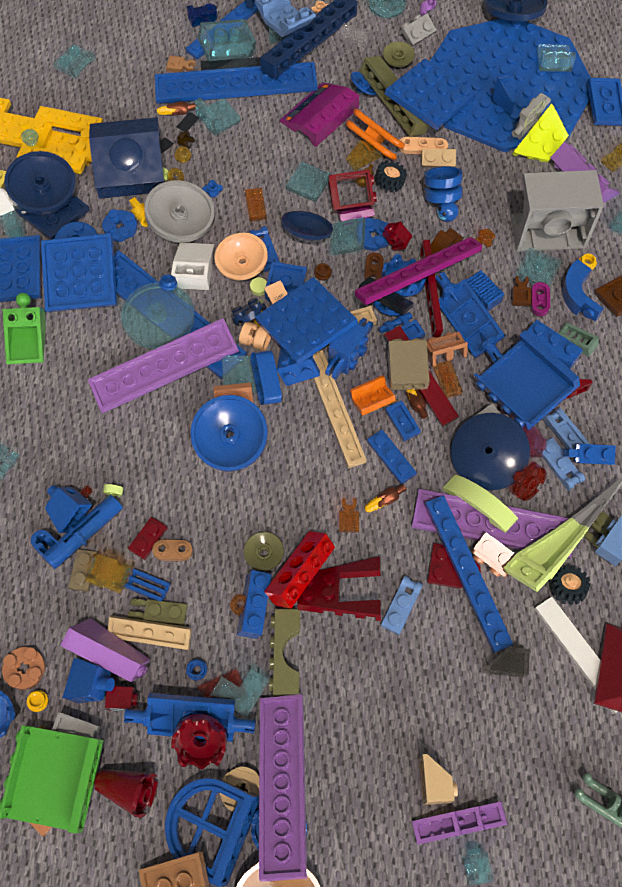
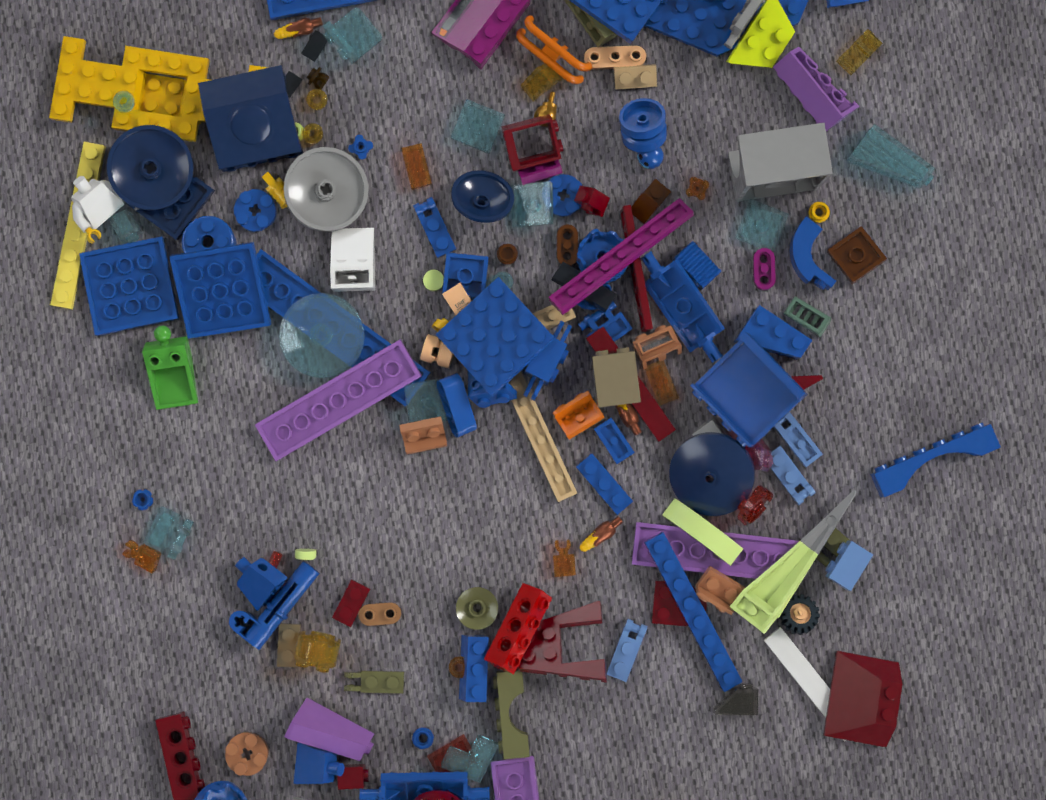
camera: 10 degrees left, 20 degrees up
yellow plate [27,690,49,712] -> none
tan plate [108,615,192,650] -> none
blue tile [125,569,171,602] -> none
blue plate [159,274,177,291] -> none
blue dish [191,395,268,472] -> none
light nougat dish [215,233,268,280] -> none
dark blue plate [231,297,267,325] -> none
black wheel [374,160,407,192] -> none
reddish brown plate [512,276,531,307] -> none
blue hinge [563,444,616,465] -> none

